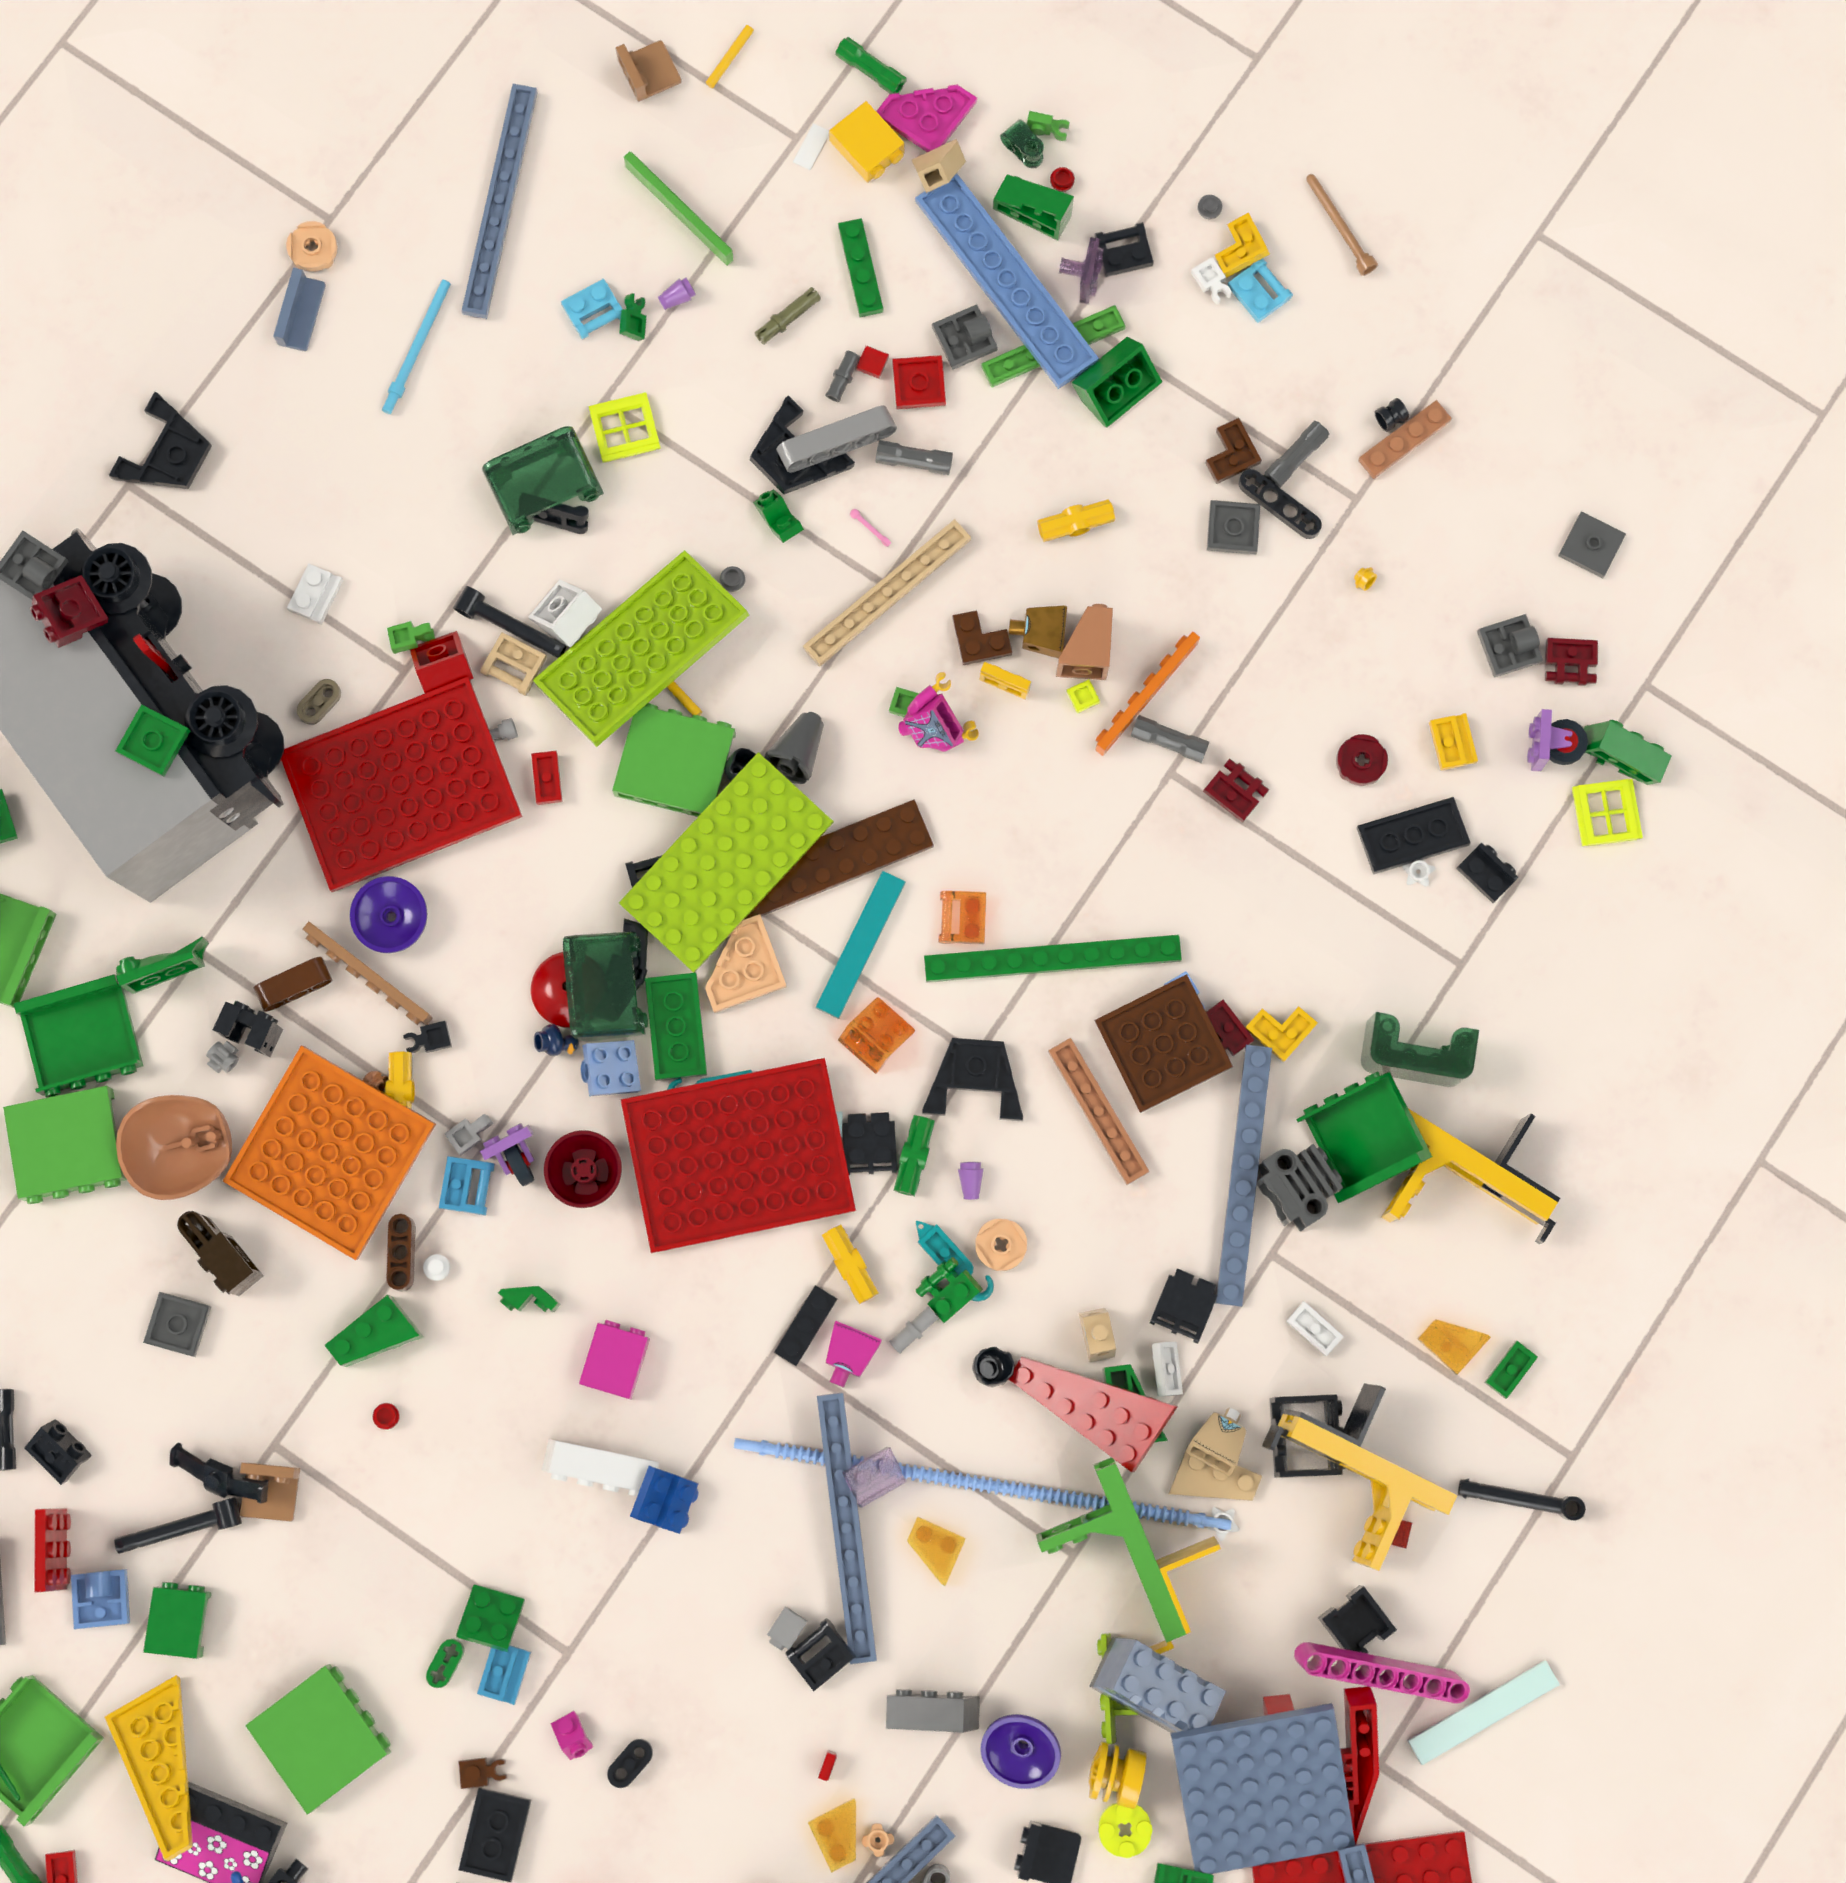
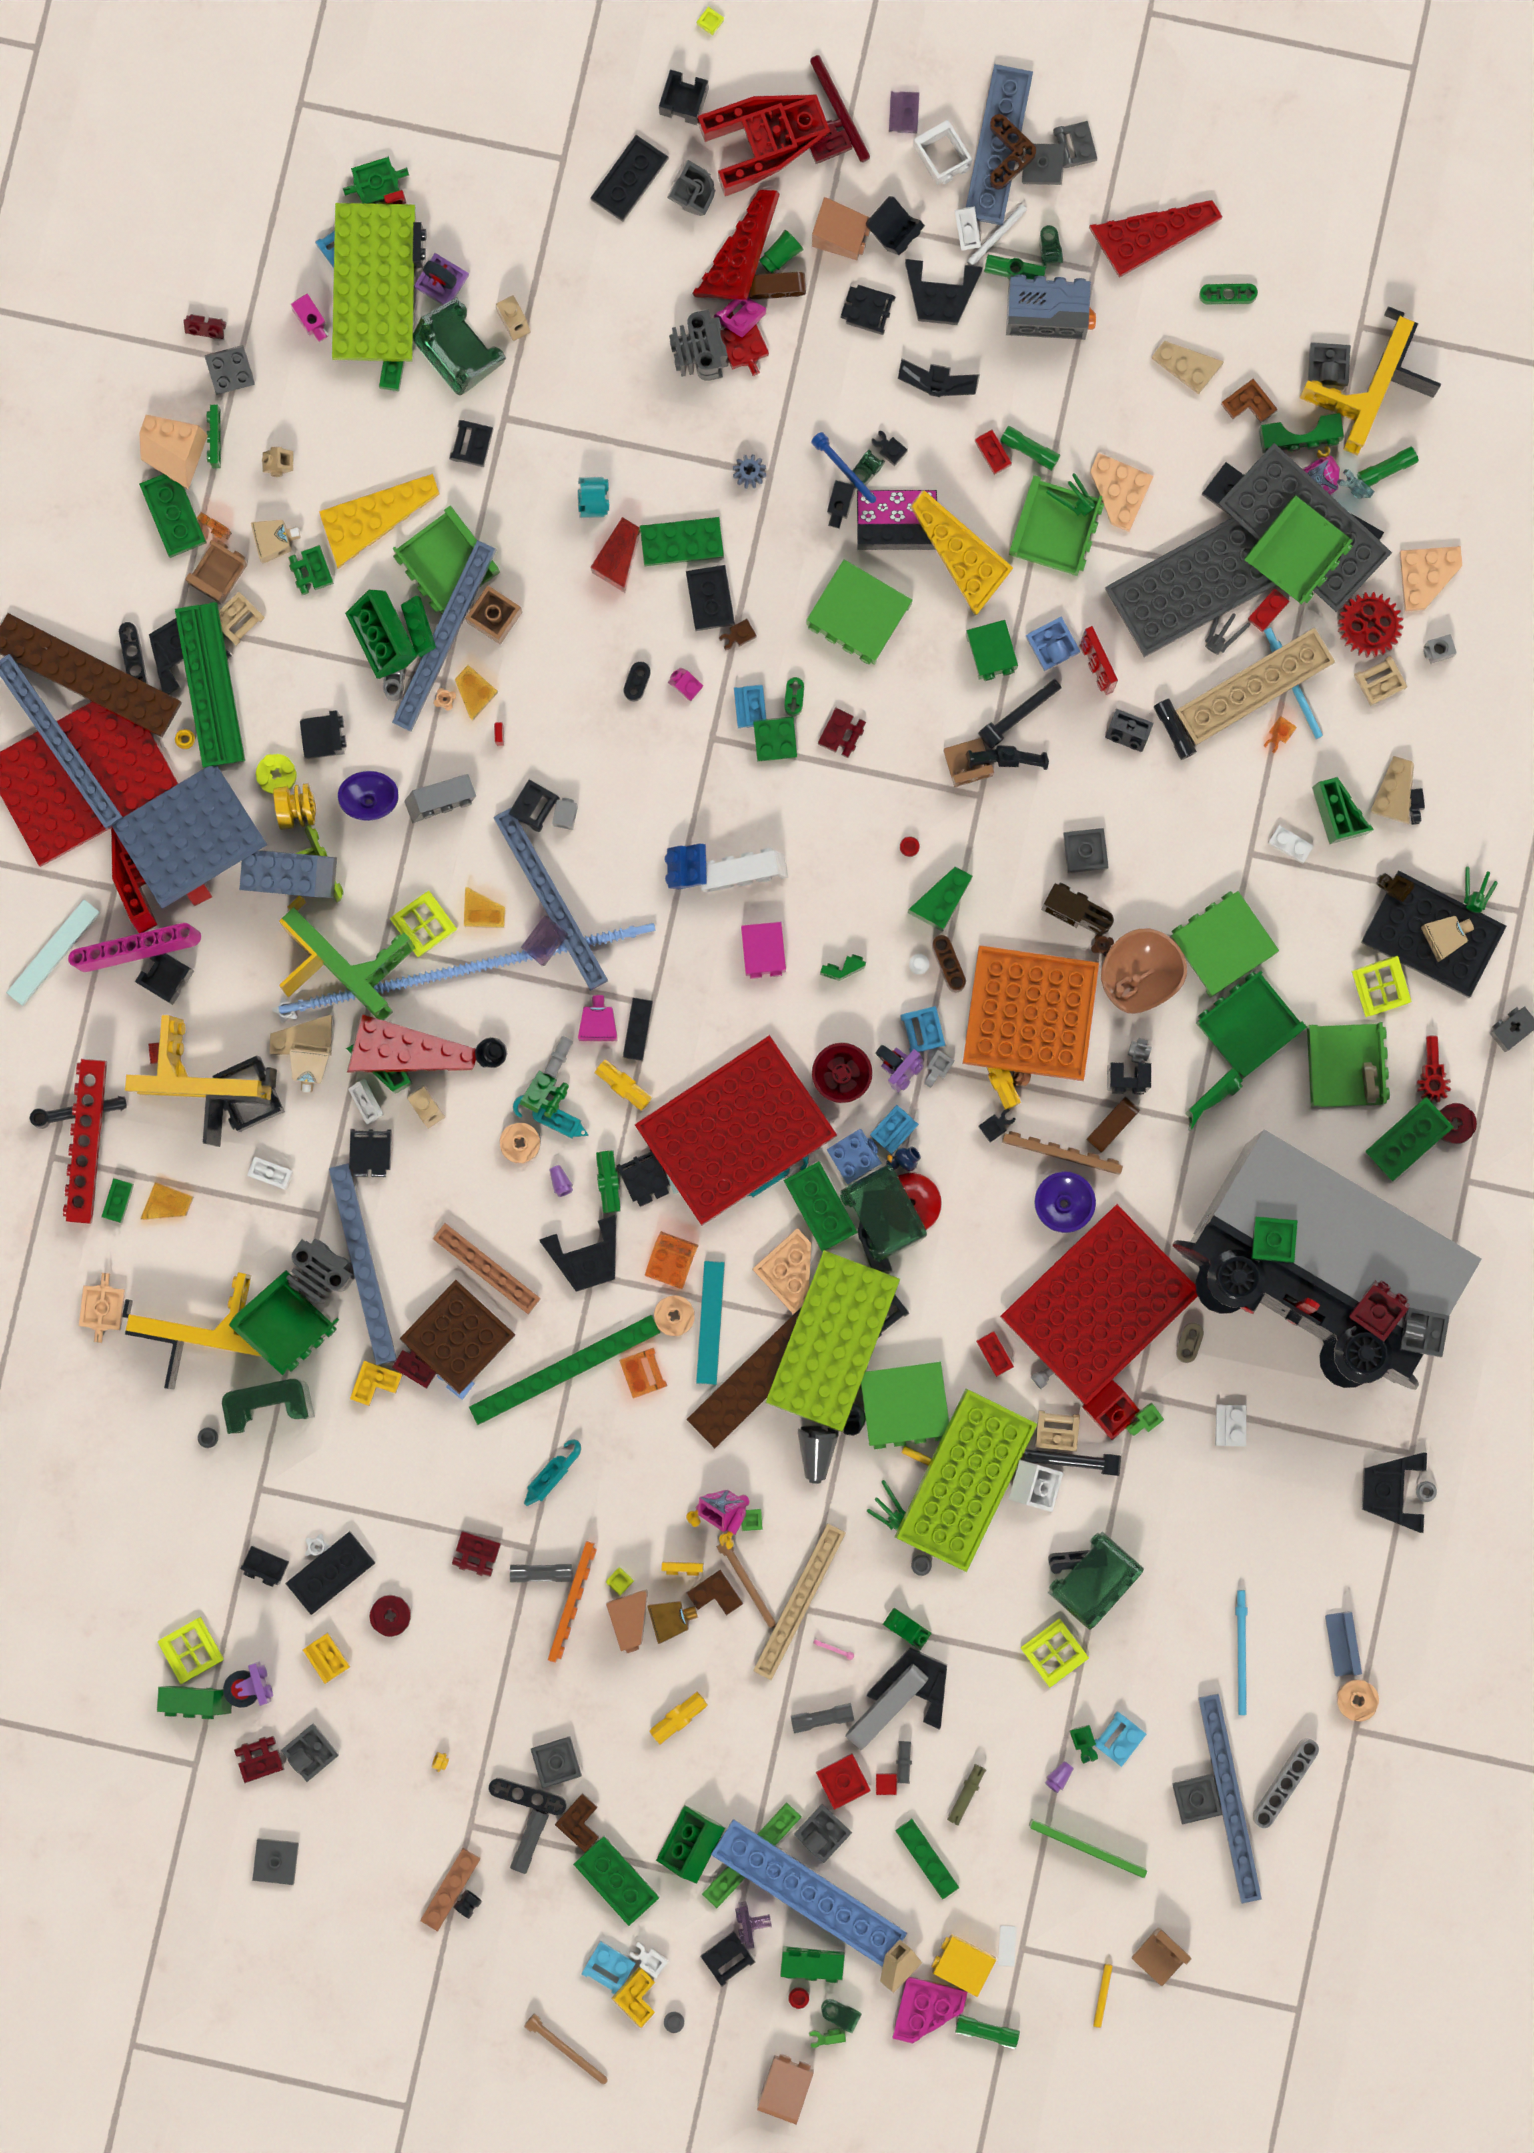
camera: 165 degrees right, 5 degrees up
none -> red brick [63,1059,107,1224]
none -> light nougat plate [79,1273,125,1343]
none -> dark grey plate [198,1428,218,1448]
none -> neon yellow piece [390,891,457,958]
none -> teal plate [524,1439,581,1506]
none -> green plate [573,1836,660,1926]
none -> light nougat plate [654,1295,695,1336]
none -> medium nougat piece [716,1542,776,1628]
none -> nougat slope [757,2054,814,2125]
none -> dark red plate [818,708,866,758]
none -> green plant [867,1480,906,1531]
none -> dark azure plate [870,1105,919,1155]
none -> reddish brown plate [1091,934,1114,957]
none -> dark grey plate [1172,1774,1222,1825]
none -> light grey beam [1253,1739,1319,1828]
none -> light grey plate [1416,1481,1437,1502]

